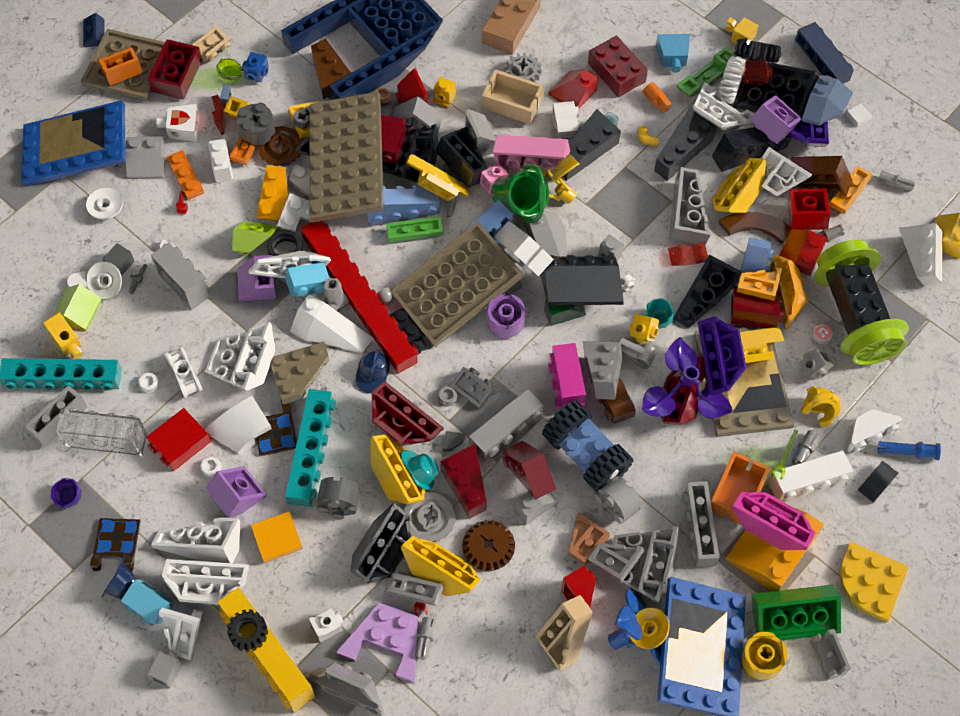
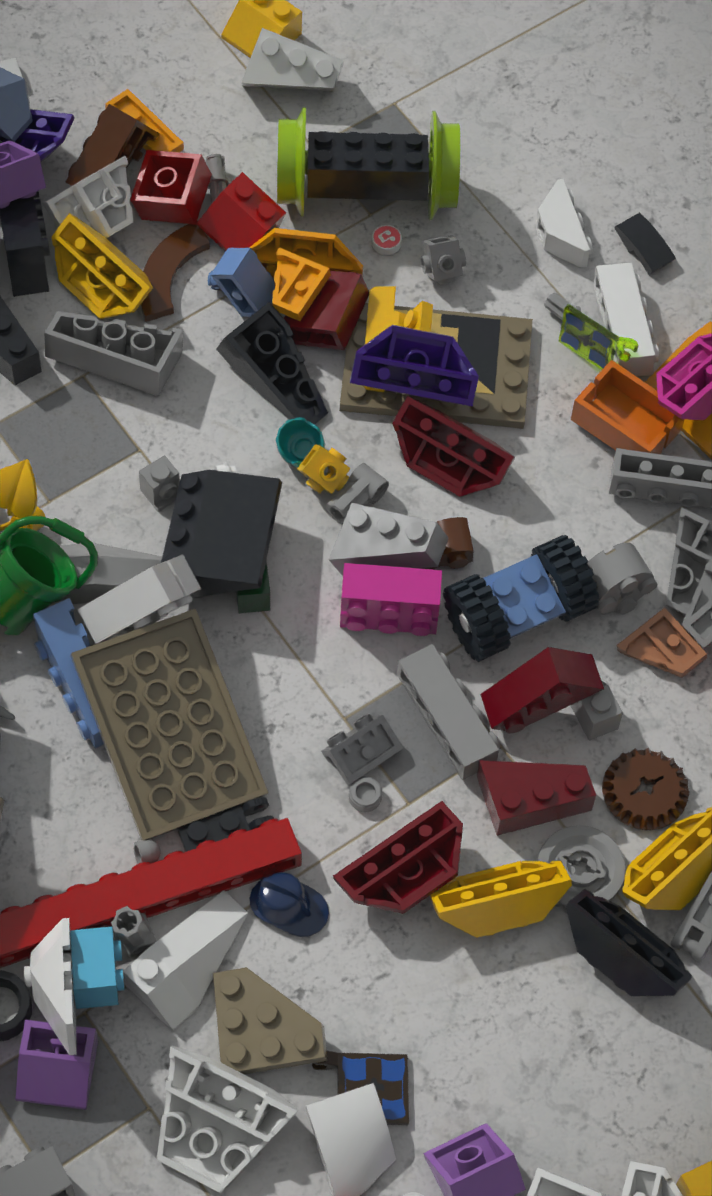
camera: 80 degrees left, 0 degrees up
light orange tile [251,511,303,563] -> none
teal brick [285,389,336,507] -> none
dark grey brick [316,477,360,519] -> none
bright green plate [386,216,443,243] -> none
teal piece [401,450,439,490] -> none
dark grey tile [442,431,465,452] -> none
medium lavender brick [487,294,525,340] -> none
dark purple plant [642,337,733,419] -> none
clear red slope [668,242,708,266] -> none
yellow helmet [801,386,841,428] -> none
blue pin [877,441,941,461] -> none
light grey axle [878,170,915,191] -> none

